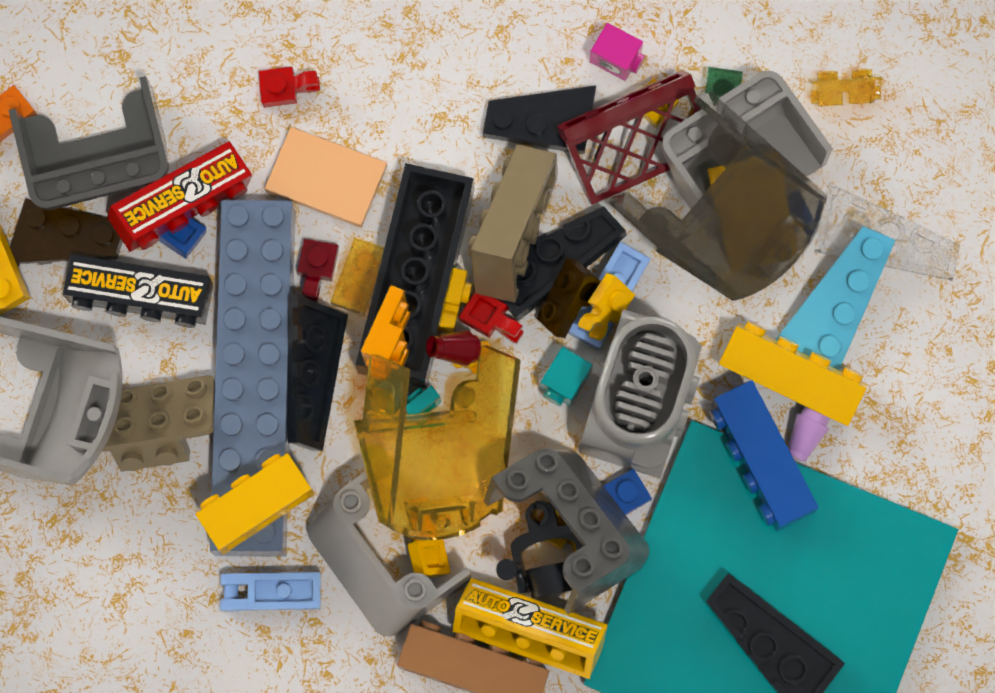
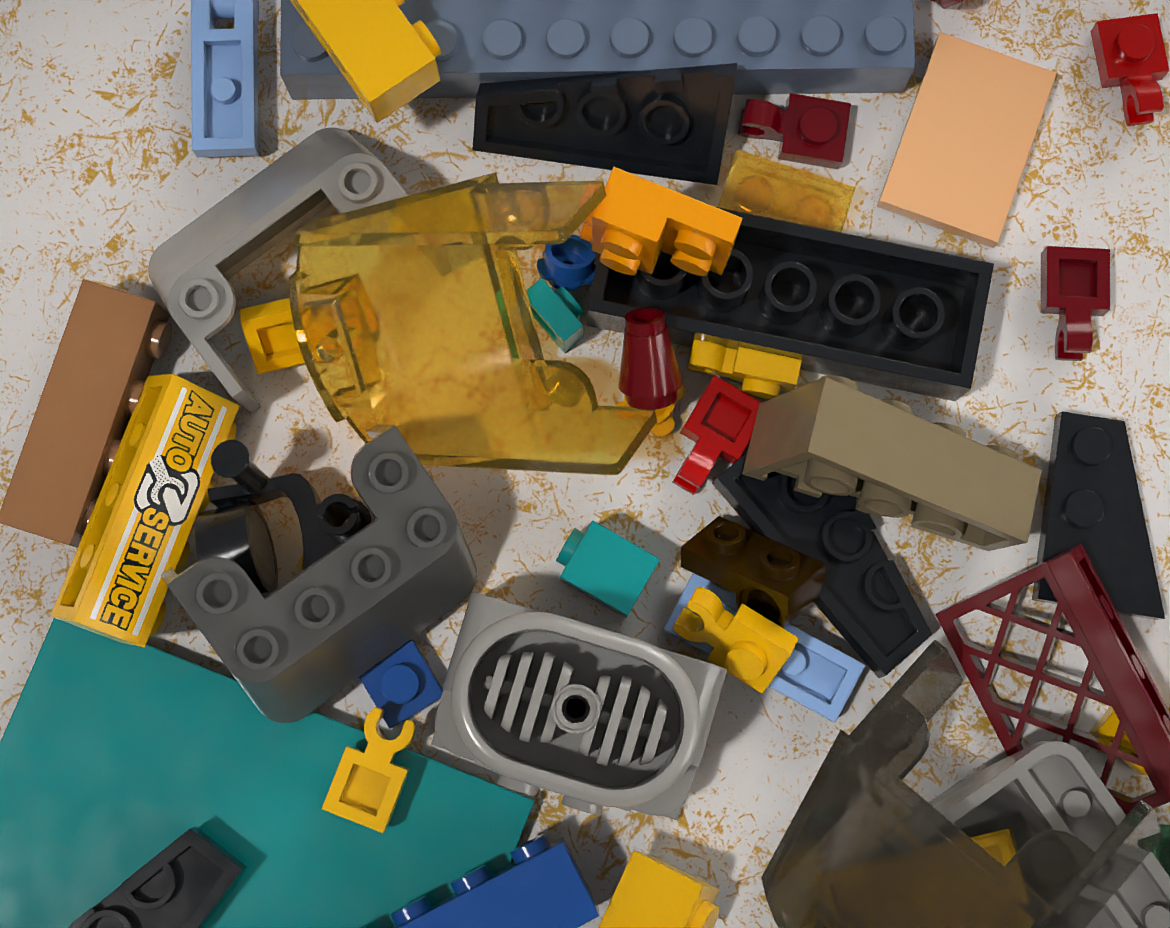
camera: 85 degrees right, 5 degrees up
none -> yellow plate [321,707,416,833]
none -> dark red plate [1040,246,1110,361]

